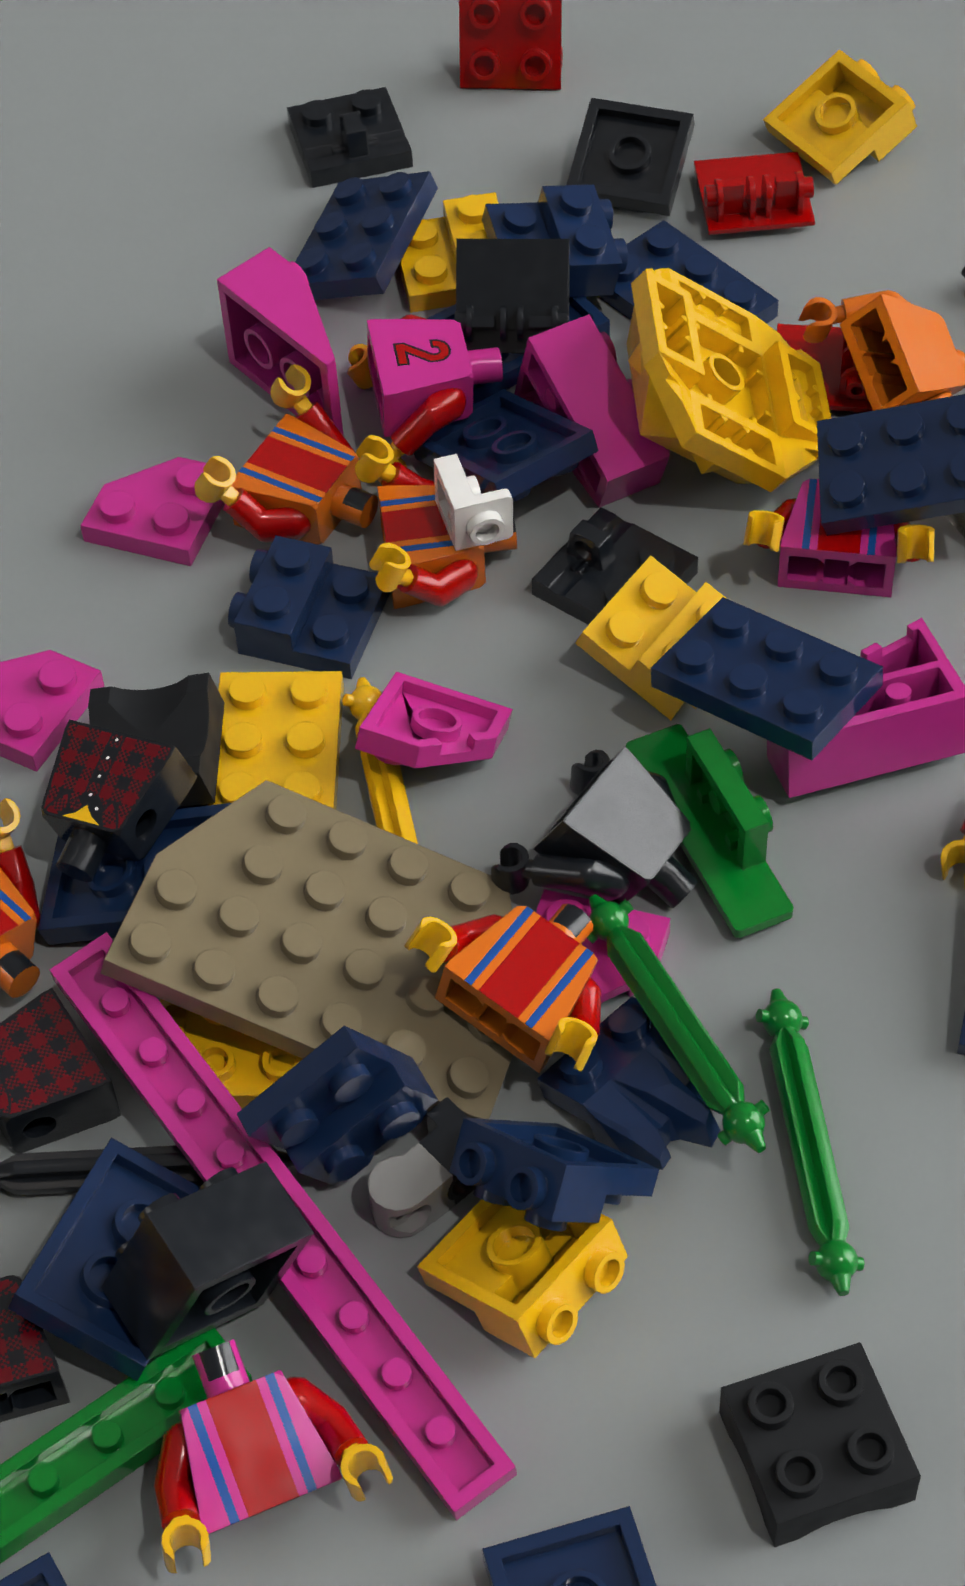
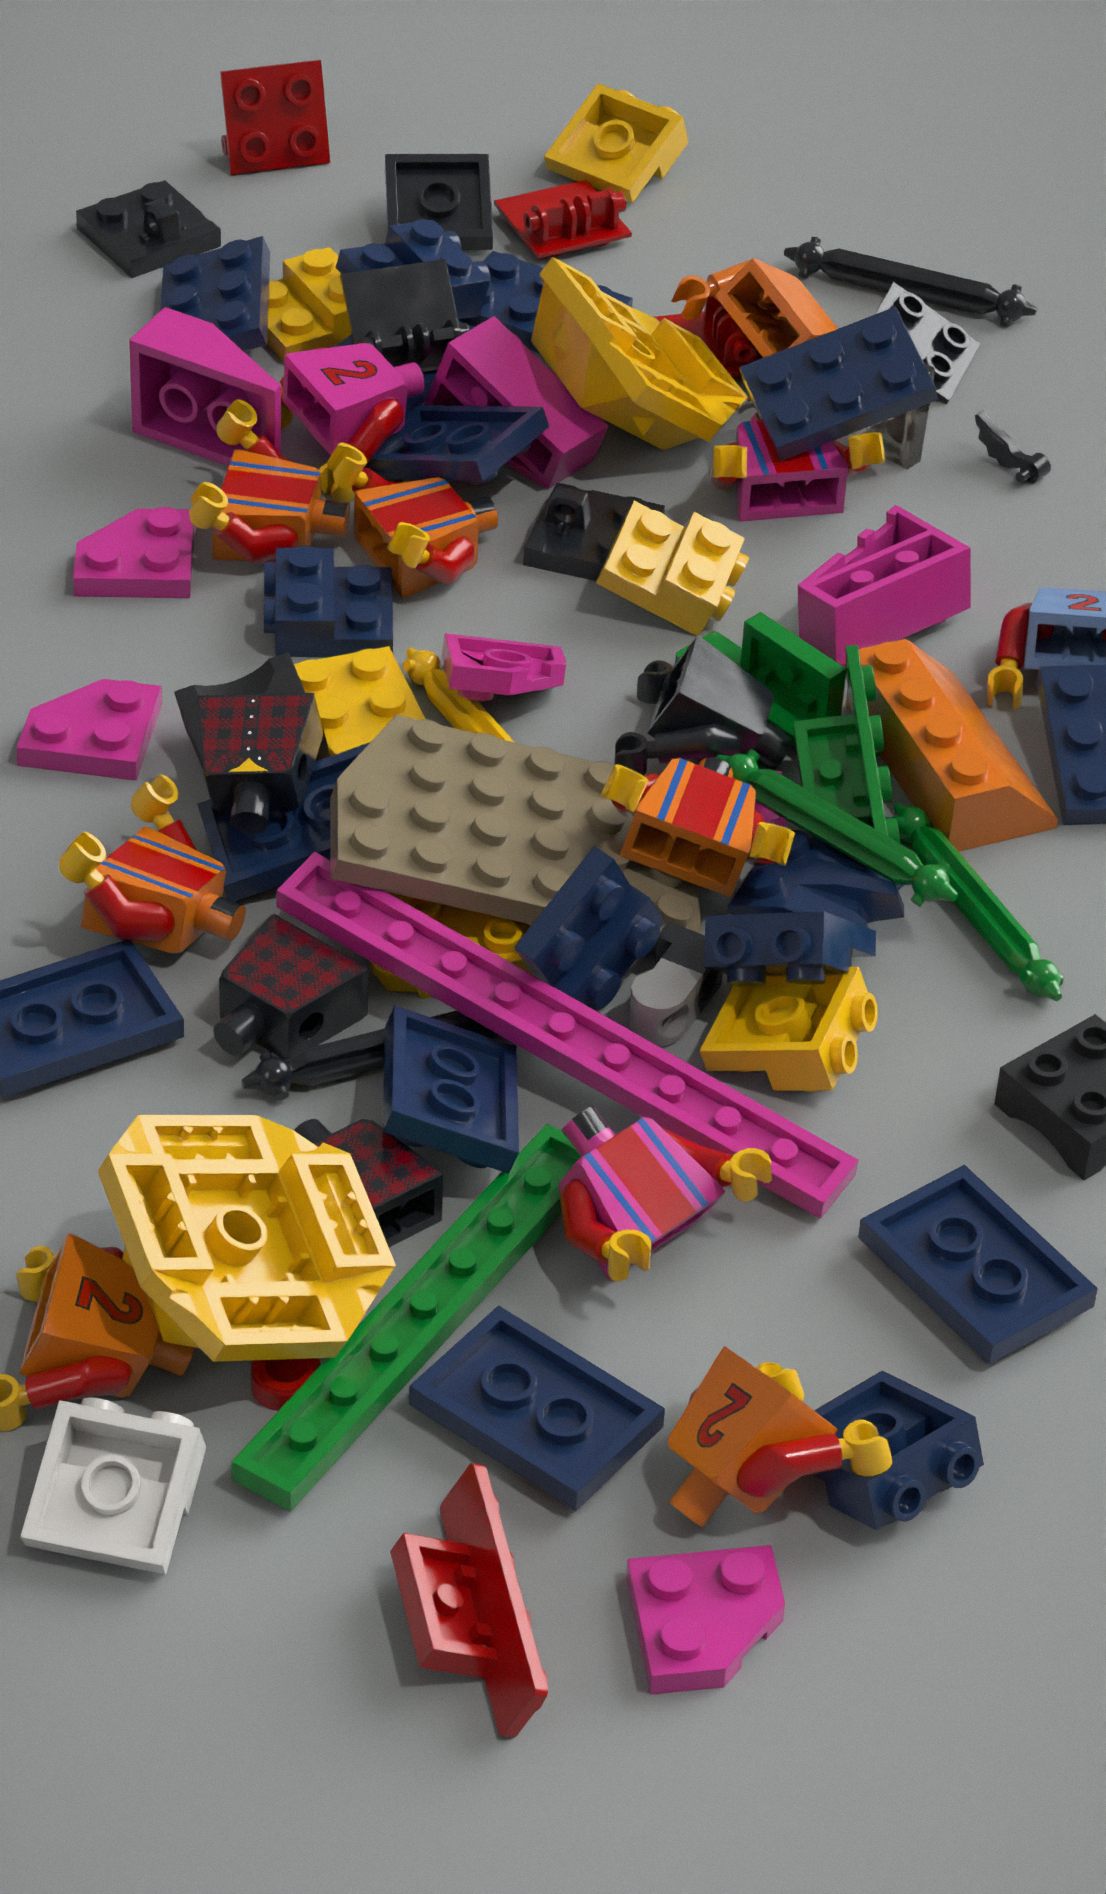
camera: 25 degrees left, 10 degrees down
black brick [101,1161,314,1360] -> none
white bracket [434,454,513,551] -> none
dark blue plate [651,597,883,760] -> none
none -> green bracket [793,645,900,843]
none -> orange slope [846,639,1058,852]

